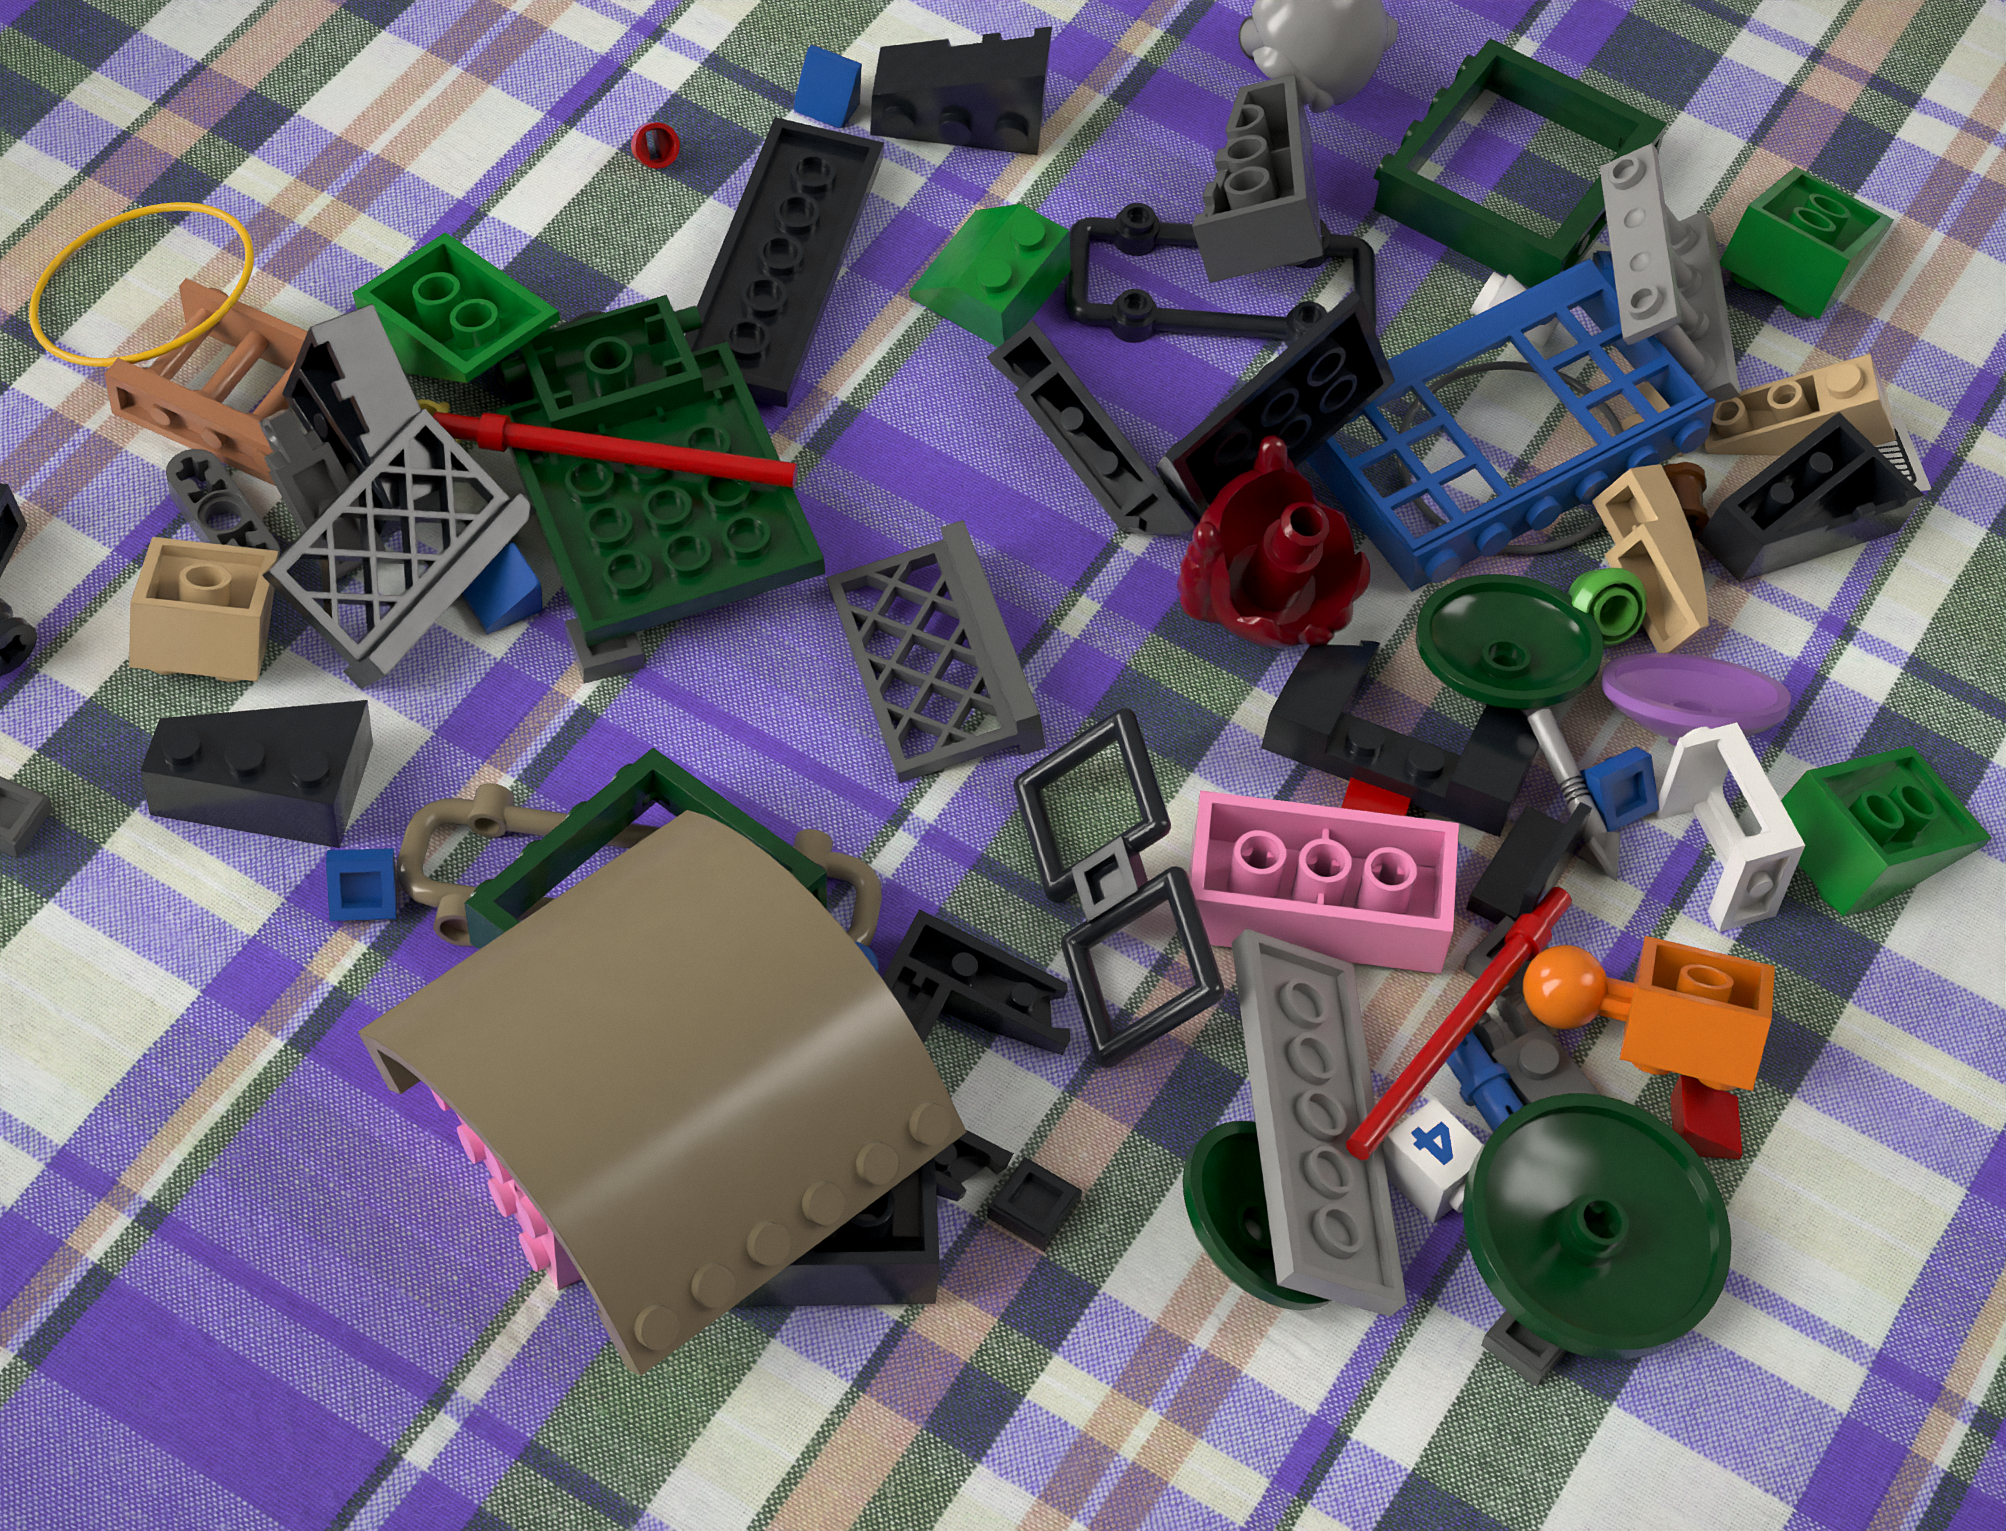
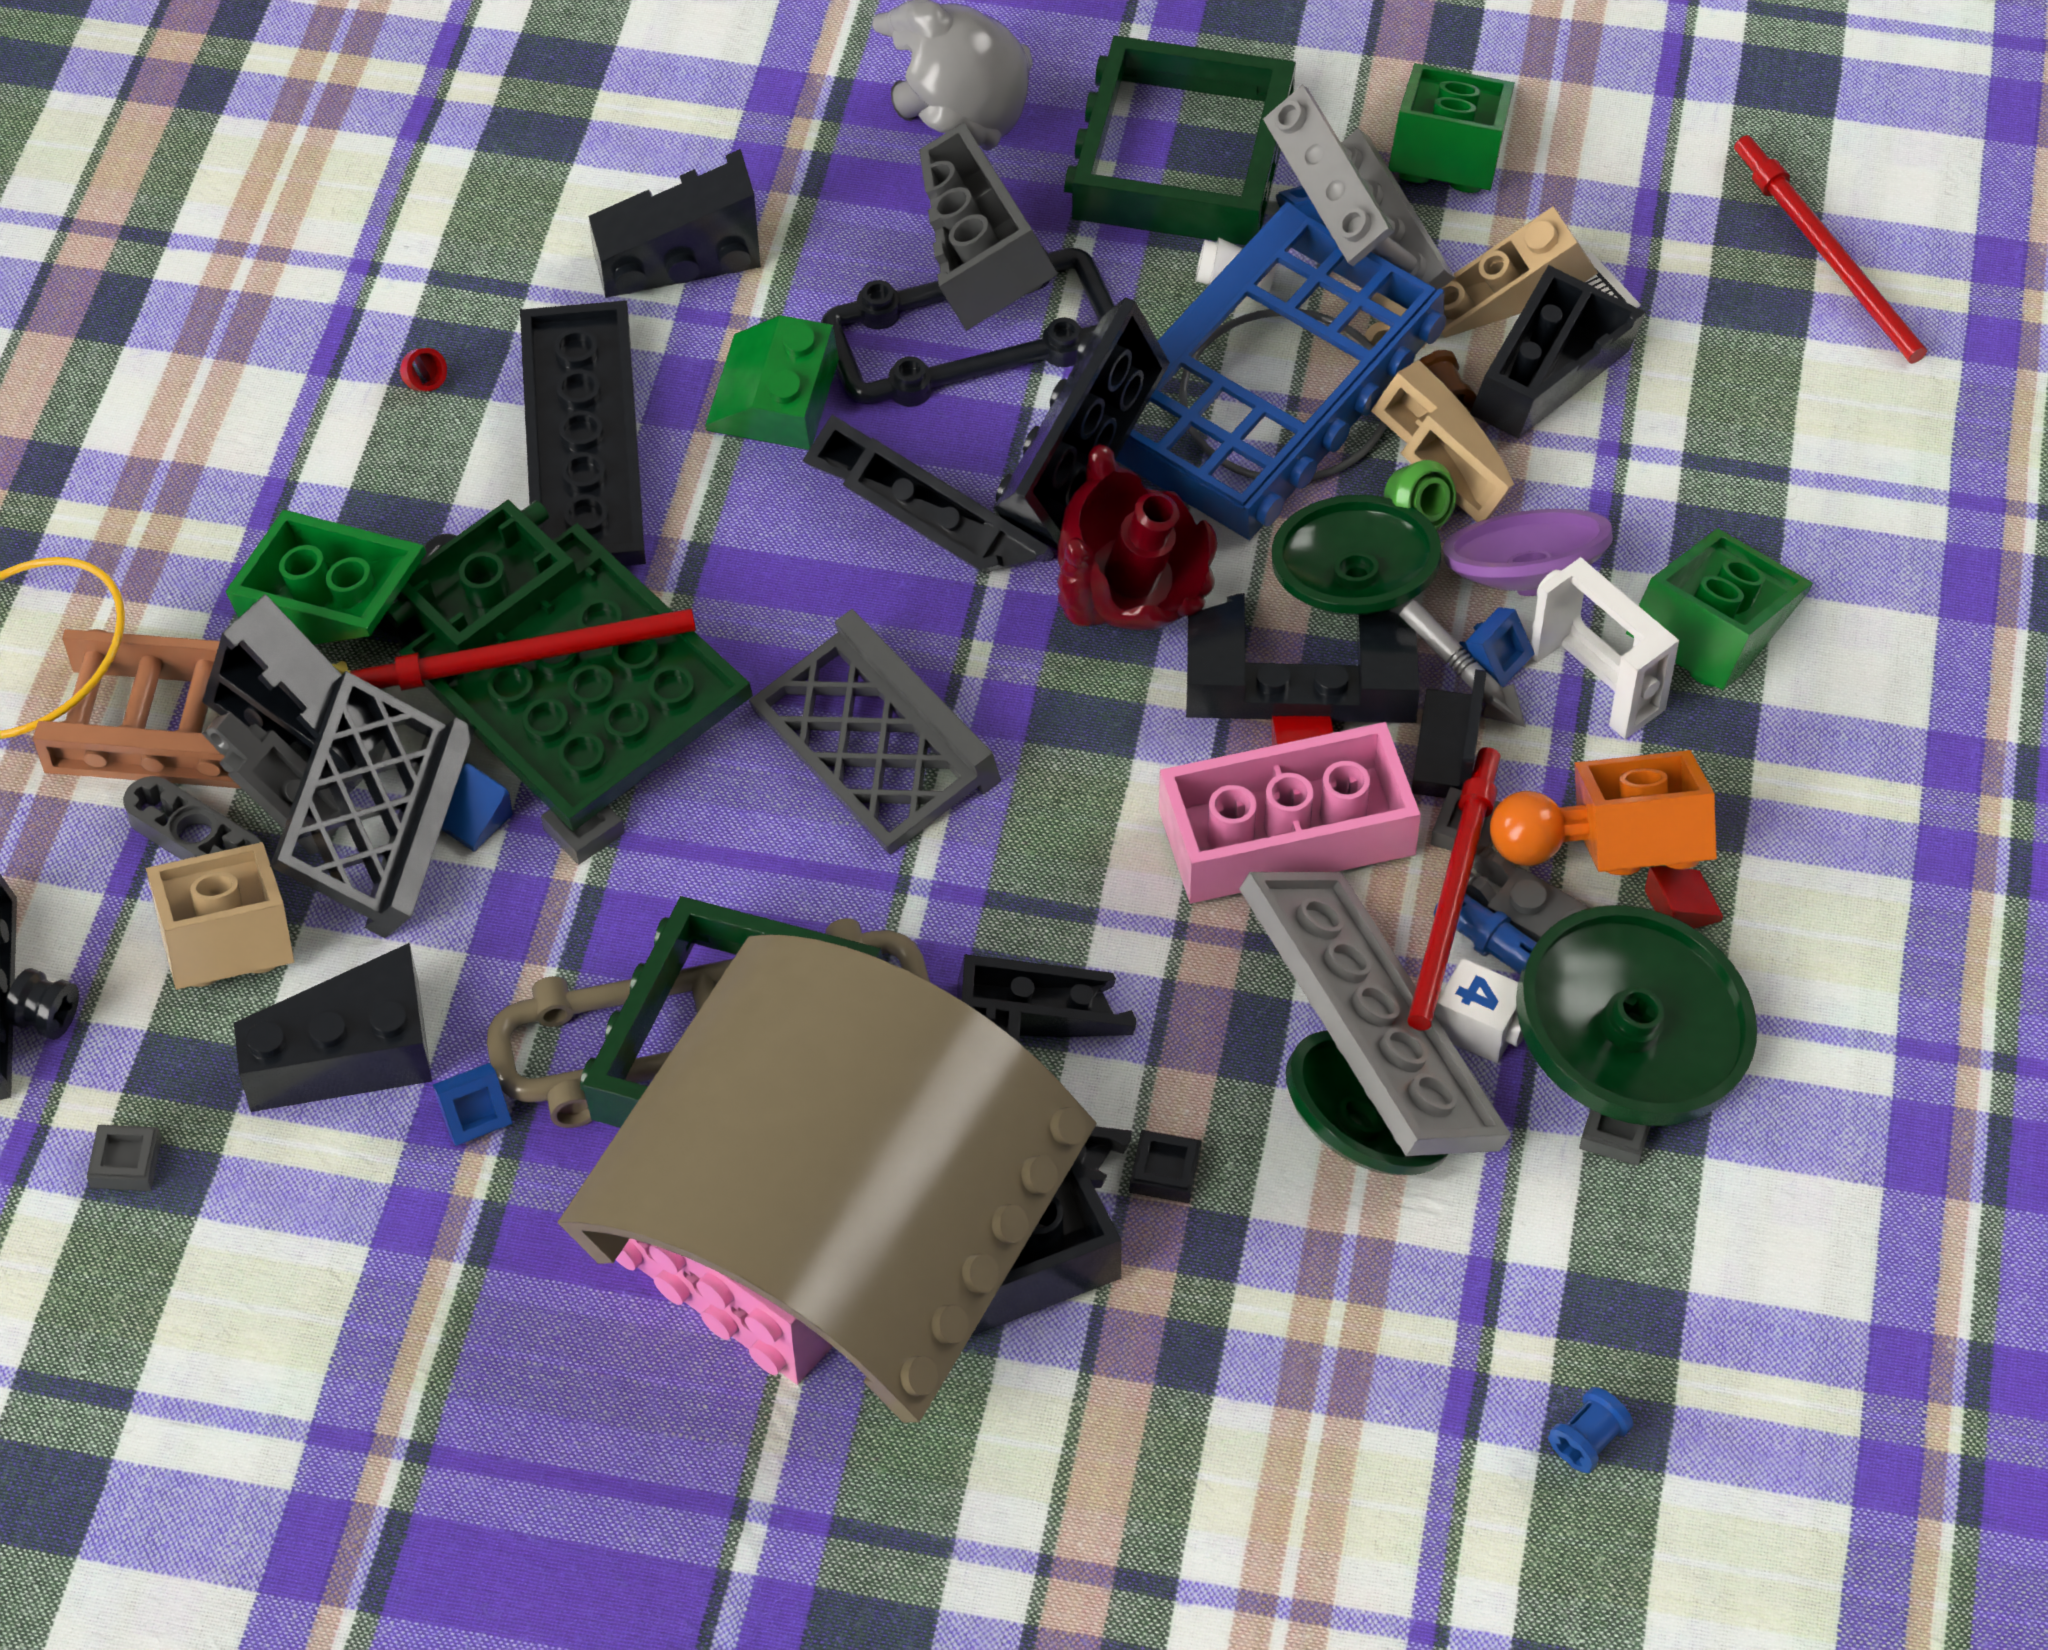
camera: 15 degrees left, 0 degrees up
blue slope [794,45,862,128] -> none
black bar [1013,708,1225,1068] -> none

